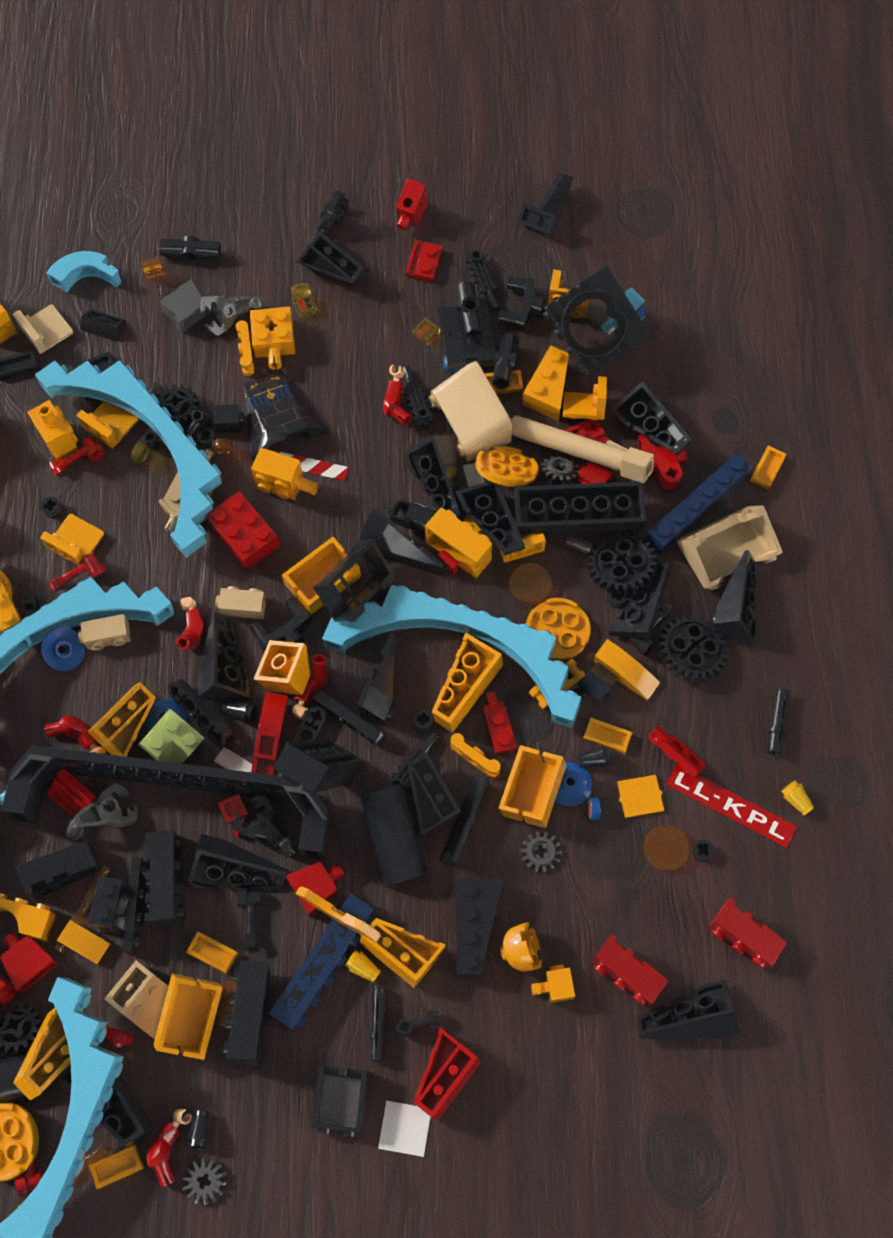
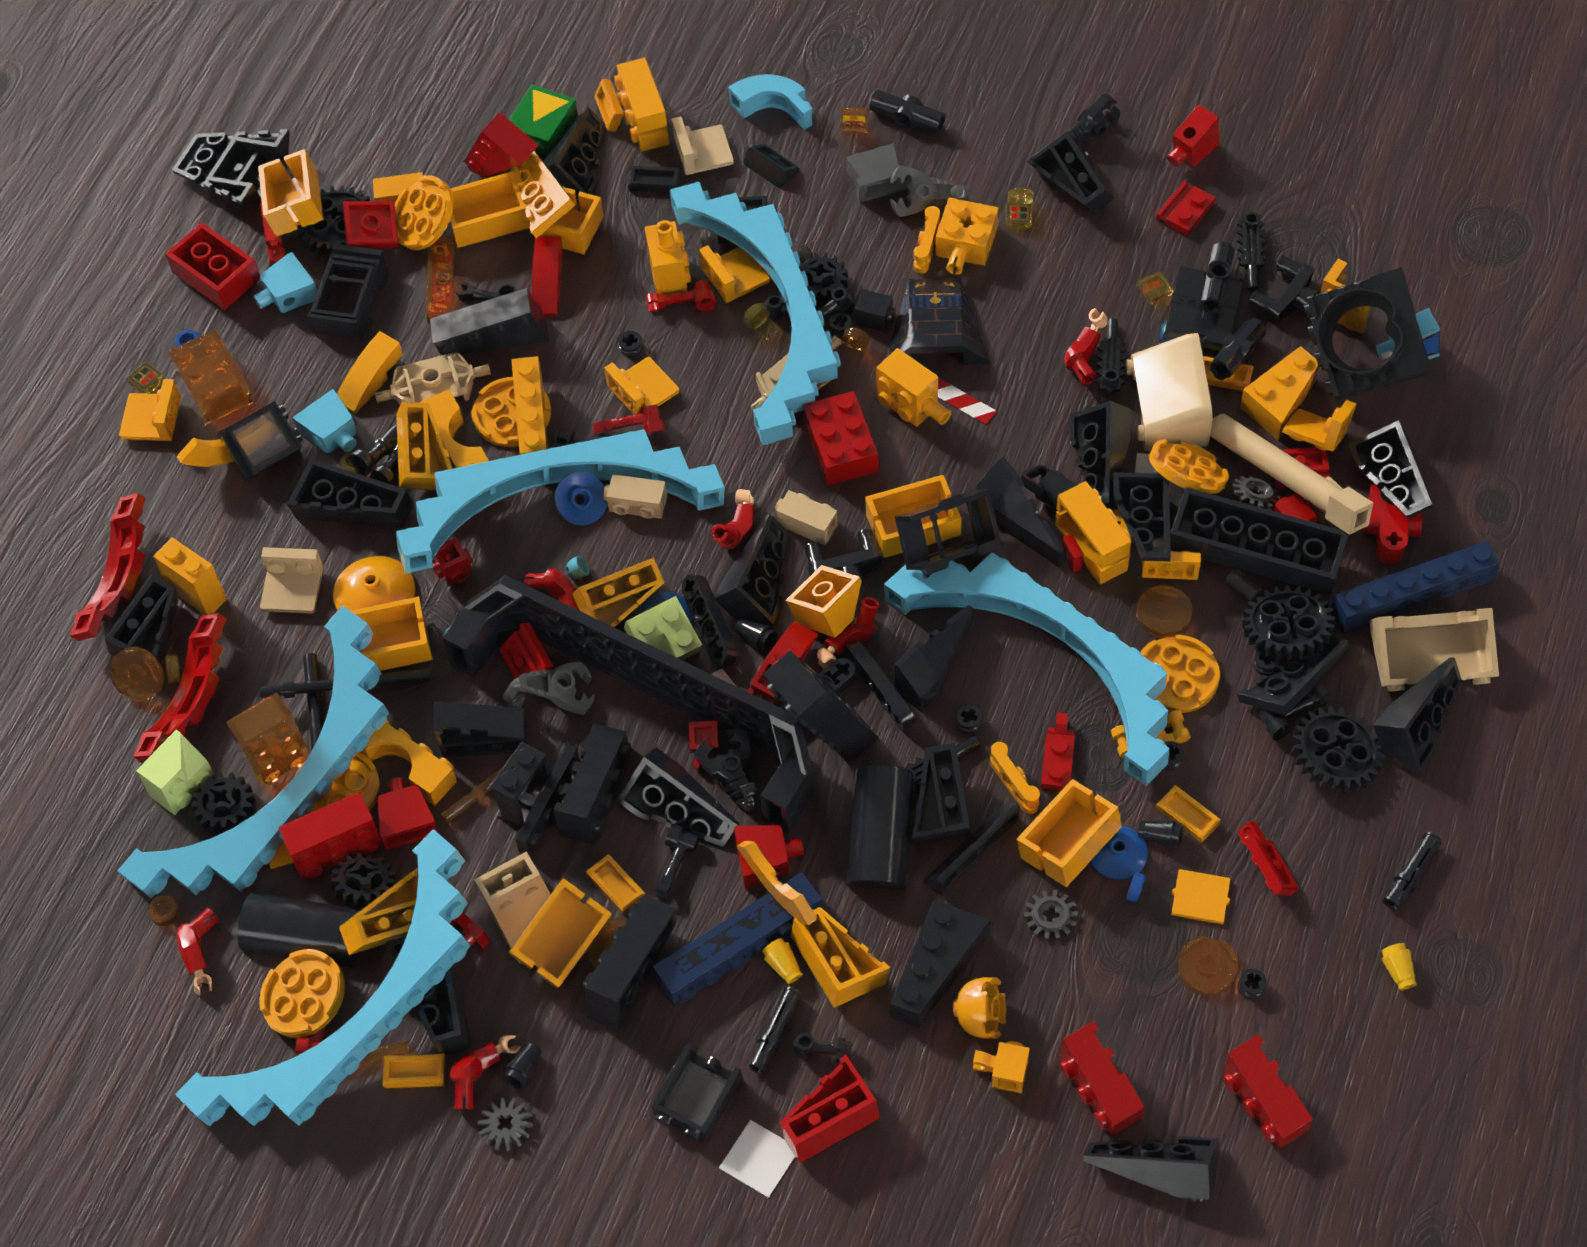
camera: 25 degrees right, 10 degrees down
light orange tile [57,920,110,965] -> none
light orange wedge [432,633,504,733] -> none
black piece [517,173,574,235] -> none
black brick [579,662,619,701] -> none
light orange slope [594,639,660,701] -> none
red sticker [666,764,797,848] -> none
light orange tile [750,446,787,490] -> none
none -> medium azure hinge [566,555,590,580]

